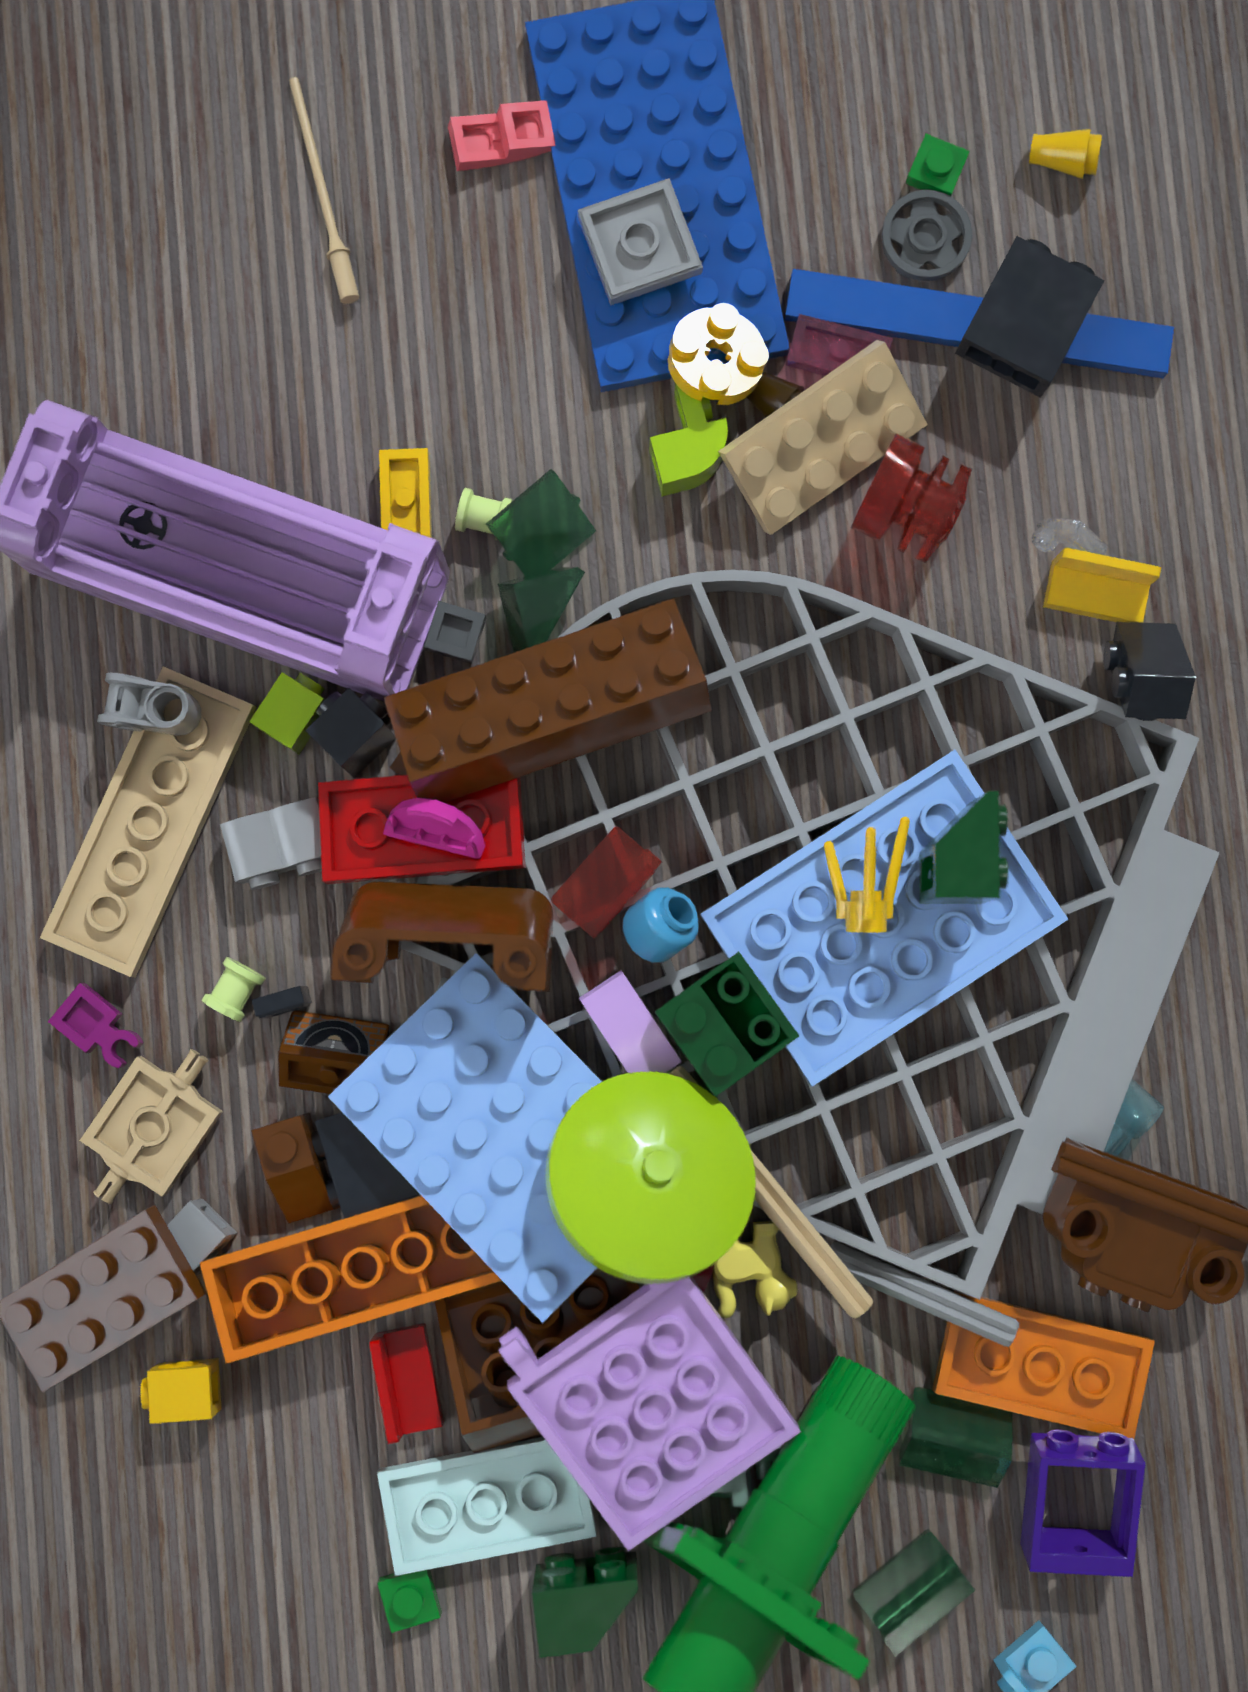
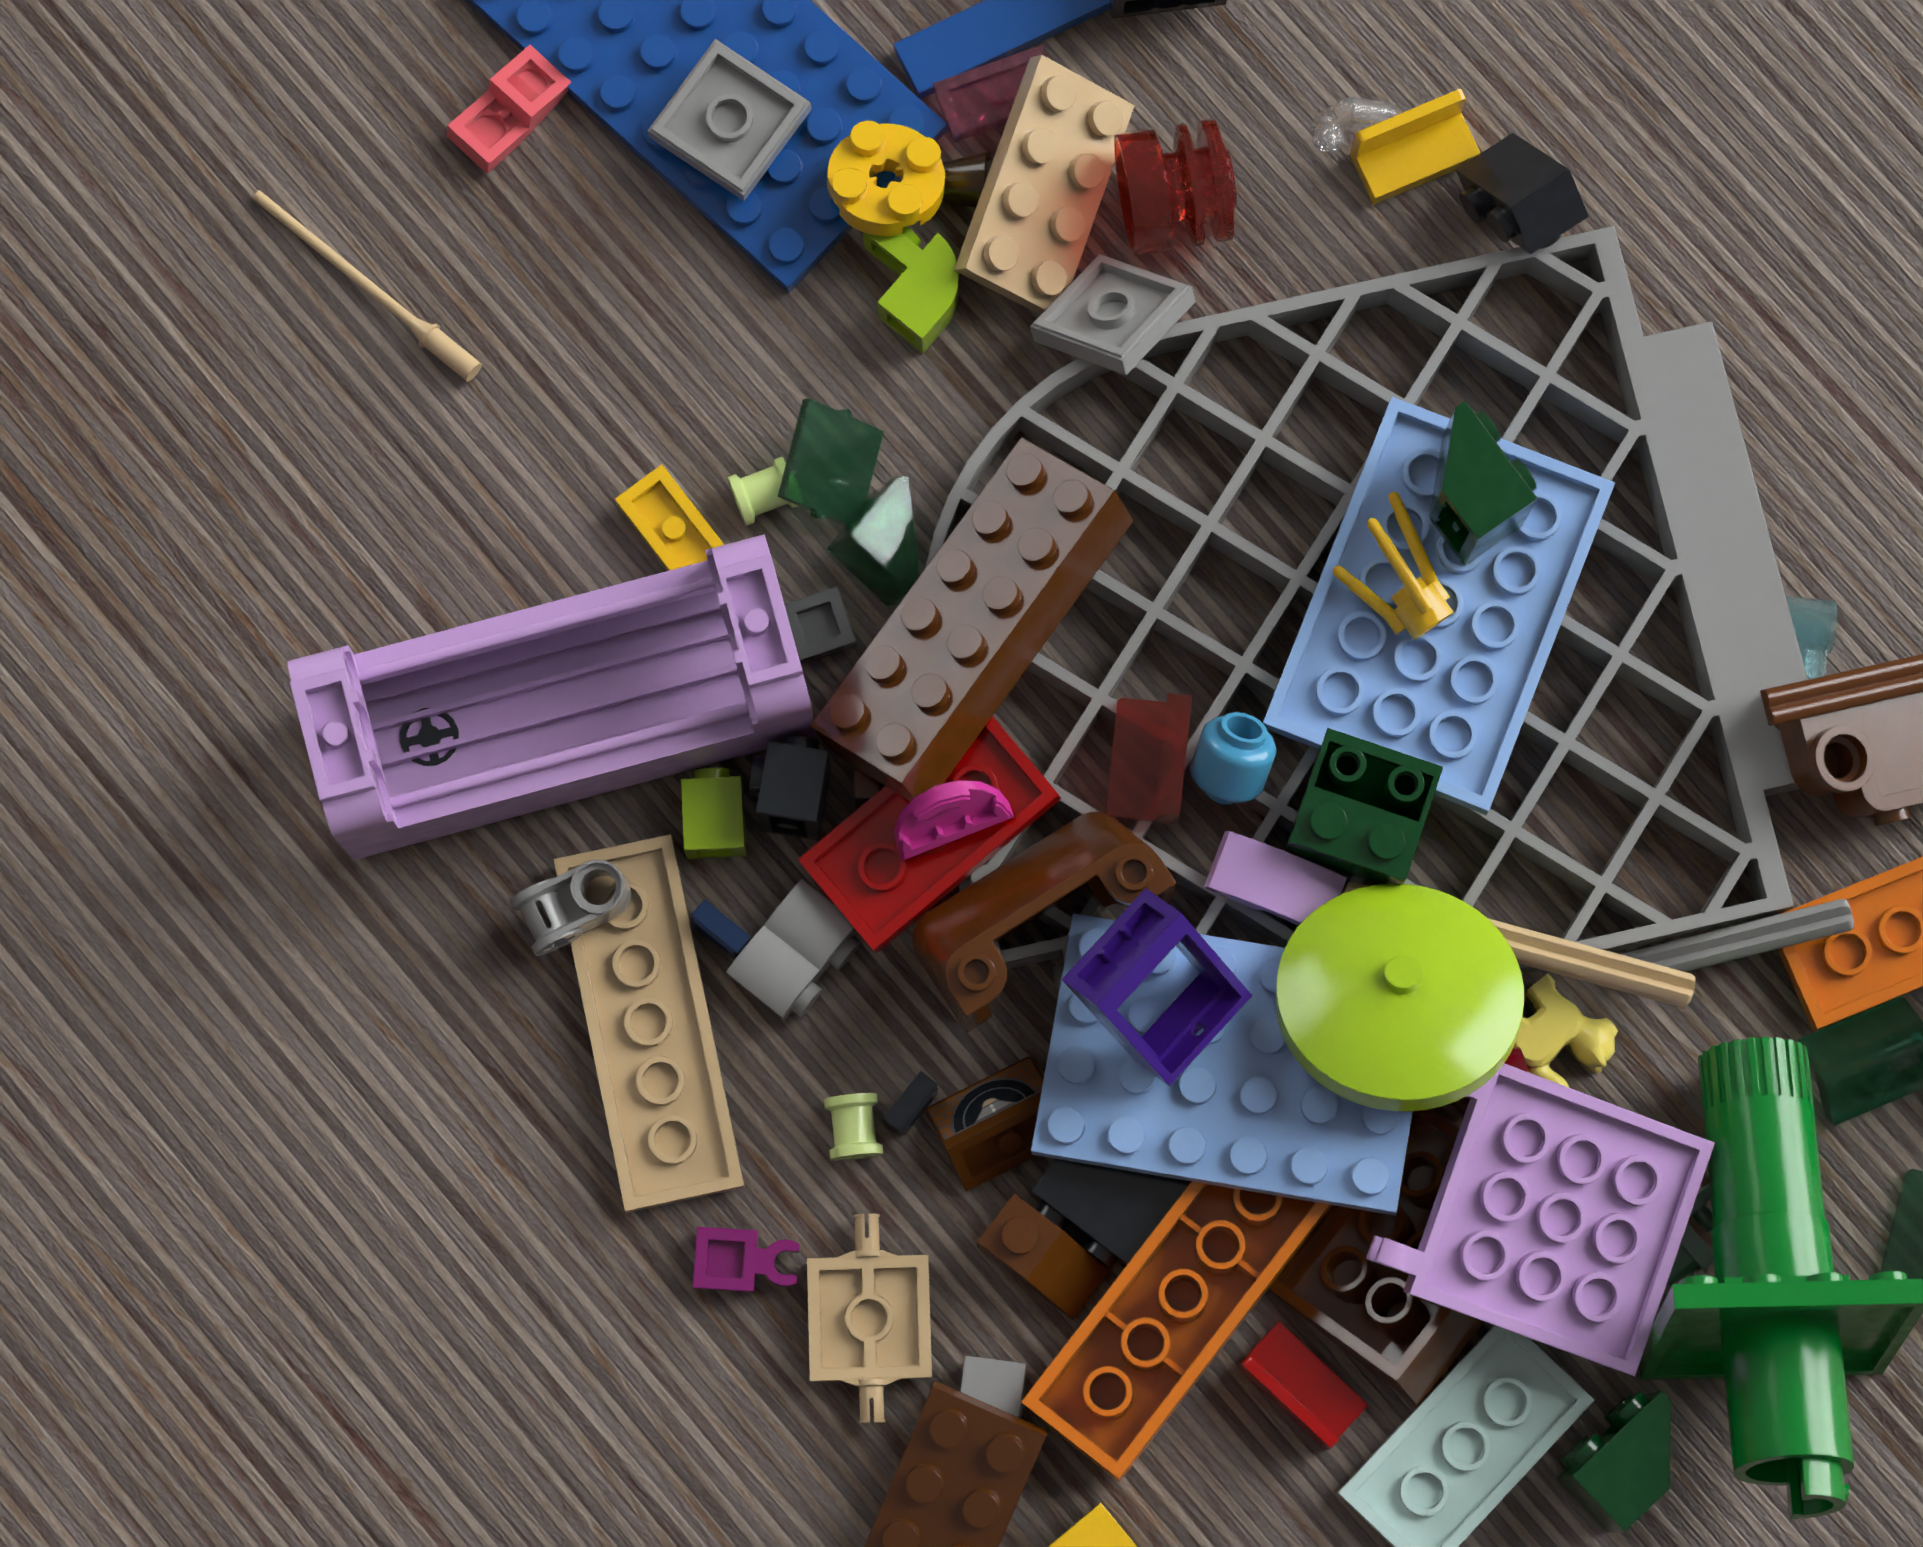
camera: 35 degrees left, 5 degrees down
none -> dark blue tile [691,899,751,960]
none -> light grey plate [1030,254,1196,375]
none -> dark purple window [1061,888,1253,1086]

